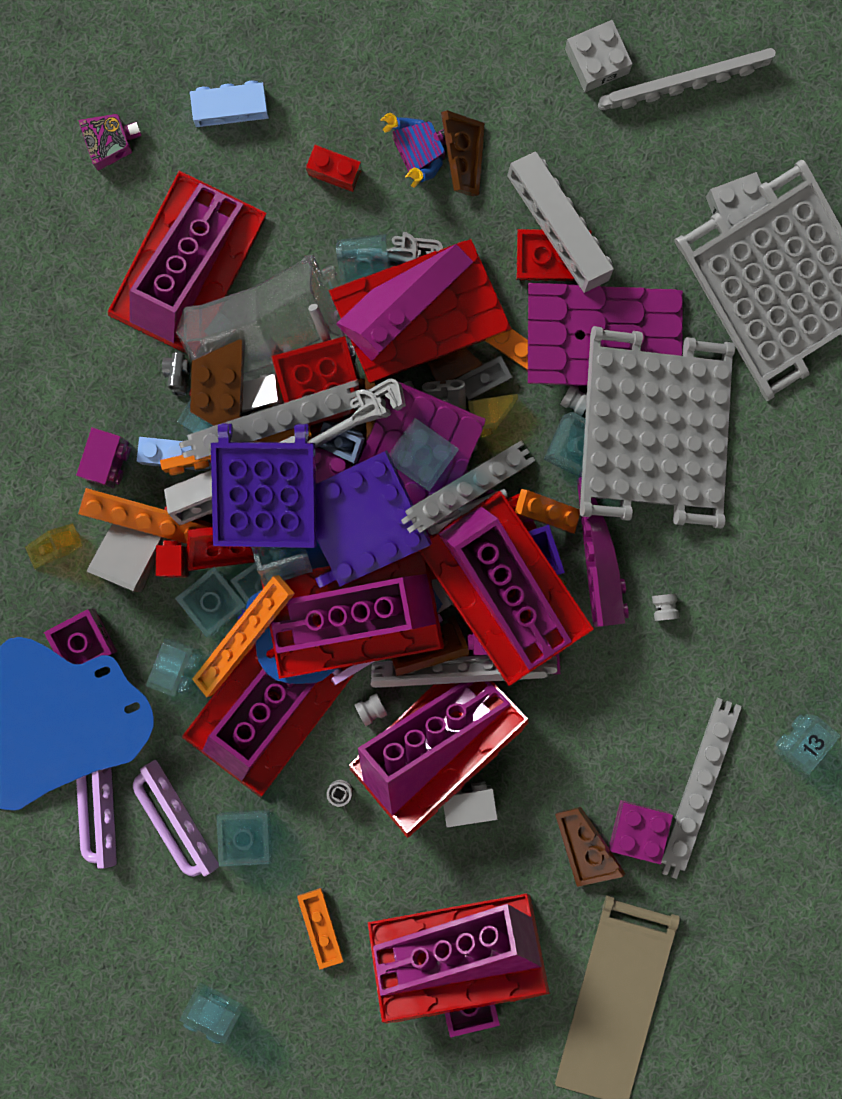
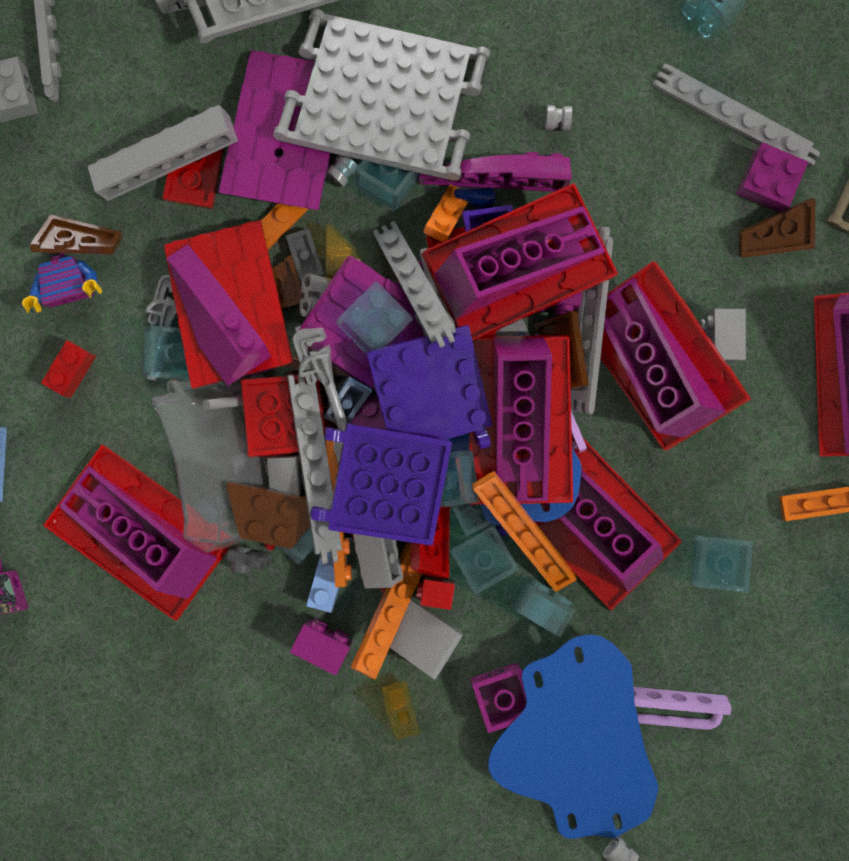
camera: 85 degrees left, 0 degrees up
lavender piece [133,760,219,877] -> none
light grey wheel [327,780,353,807] -> none
light grey wheel [355,693,388,726] -> none
none -> clear blue cone [454,187,495,209]

